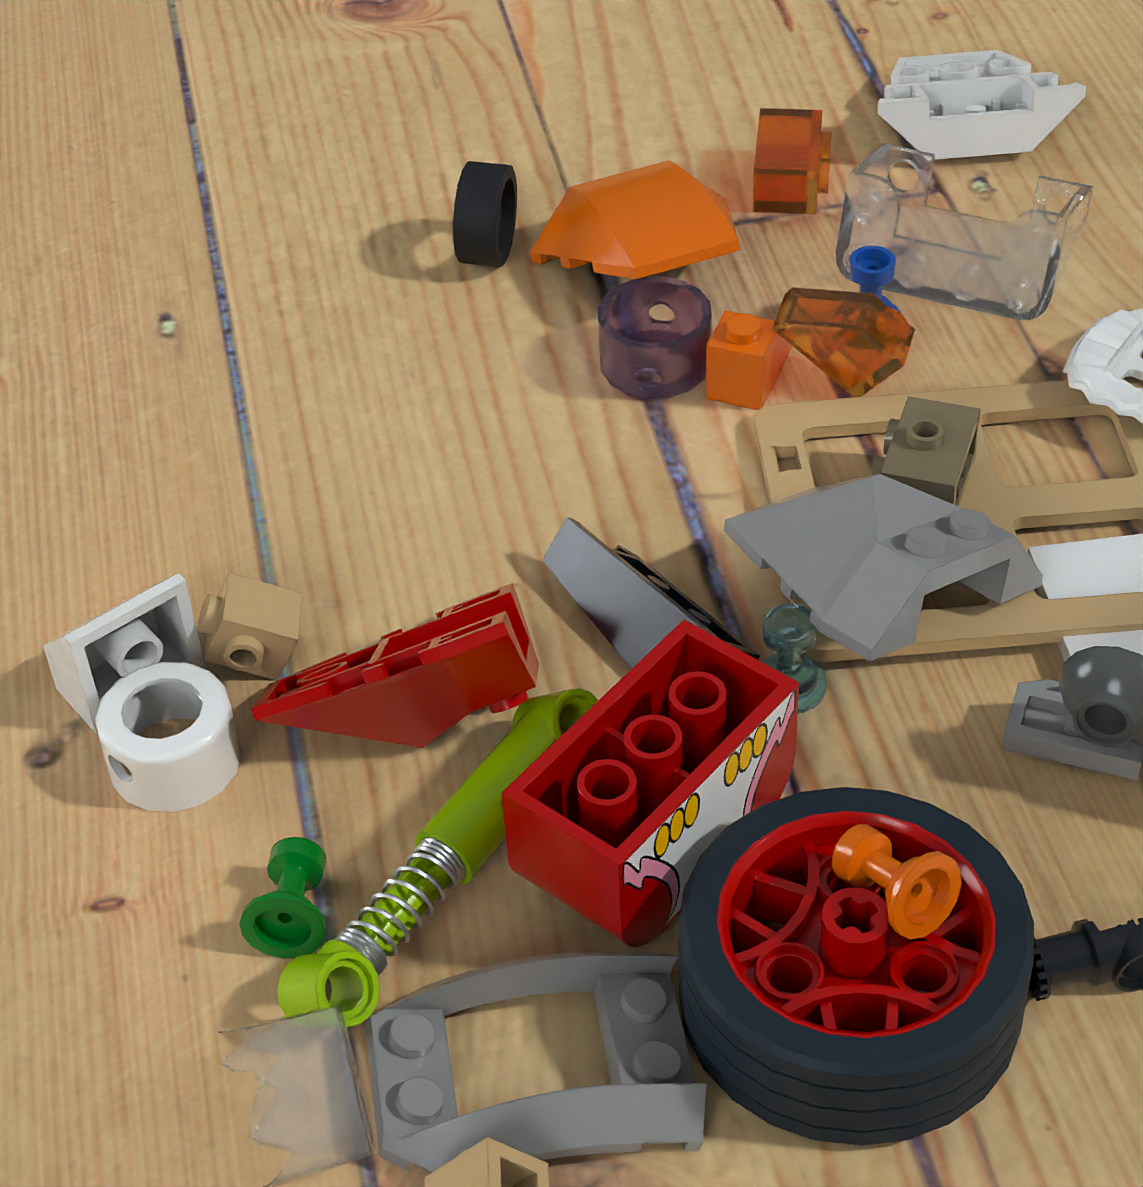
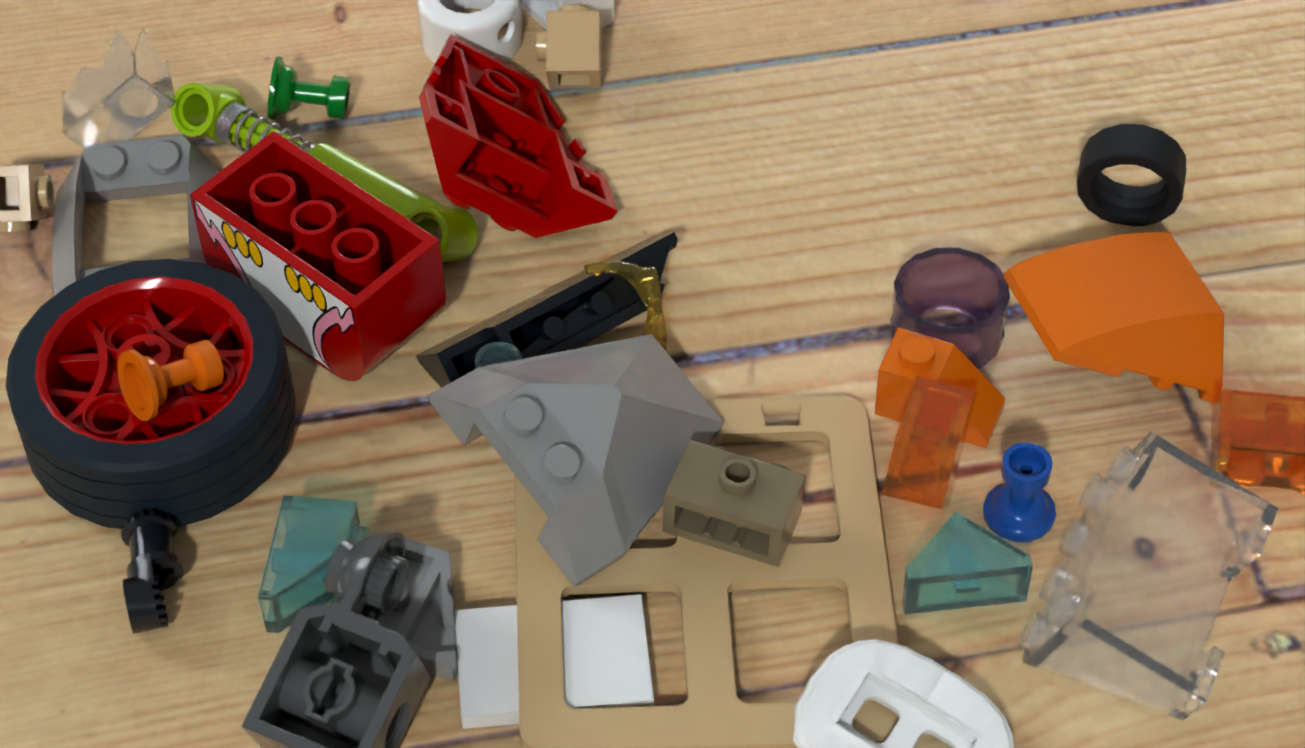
camera: 90 degrees right, 5 degrees up
none -> clear light blue slope [258,495,370,633]
none -> clear yellow cap [584,261,667,350]
none -> clear light blue slope [902,512,1033,615]

